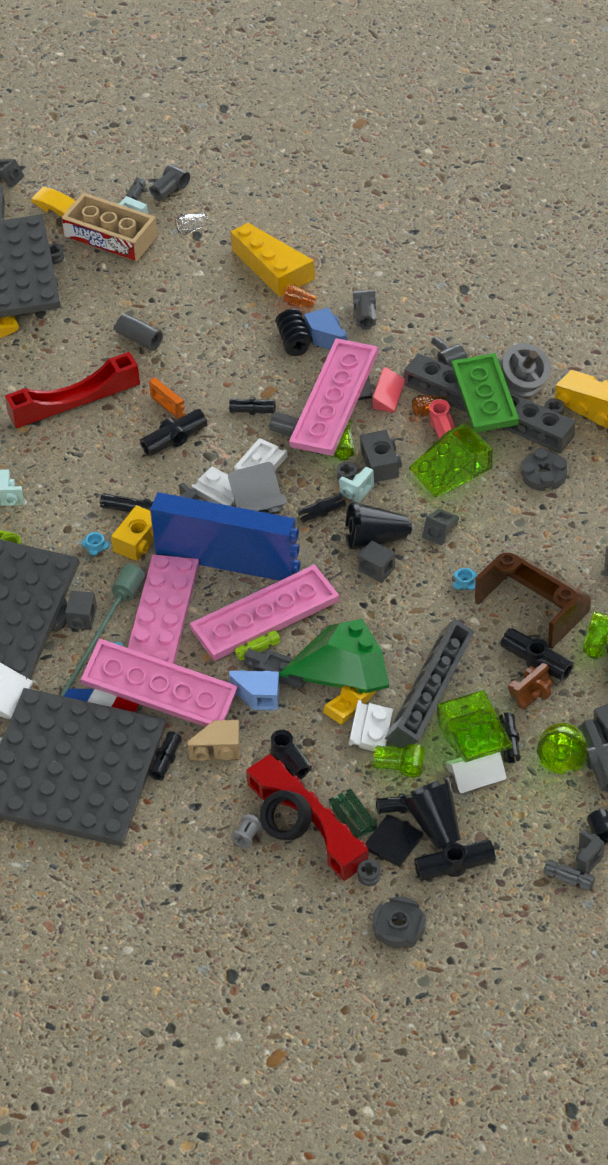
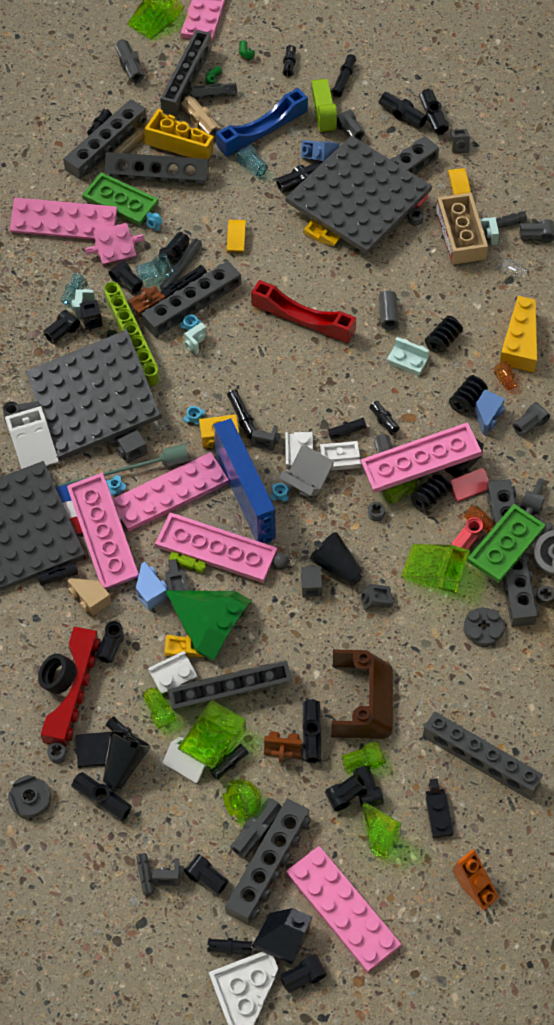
camera: 50 degrees right, 10 degrees up
black piece [140,409,207,456] -> none
orange tile [149,377,185,419] -> none
light grey bush [231,814,262,849] -> none
black pin [297,492,346,523] -> none
clear green tile [329,788,377,839] -> none
light aqua bracket [339,467,374,503] -> none
dark grey brick [360,430,402,483] -> none
medium azure plate [453,568,477,590] -> none
none -> dark grey hinge [273,552,290,569]
none -> black pin [328,417,367,440]
none -> light aqua bracket [387,337,430,377]
none -> black piece [410,473,453,513]
none -> black piece [425,315,463,353]

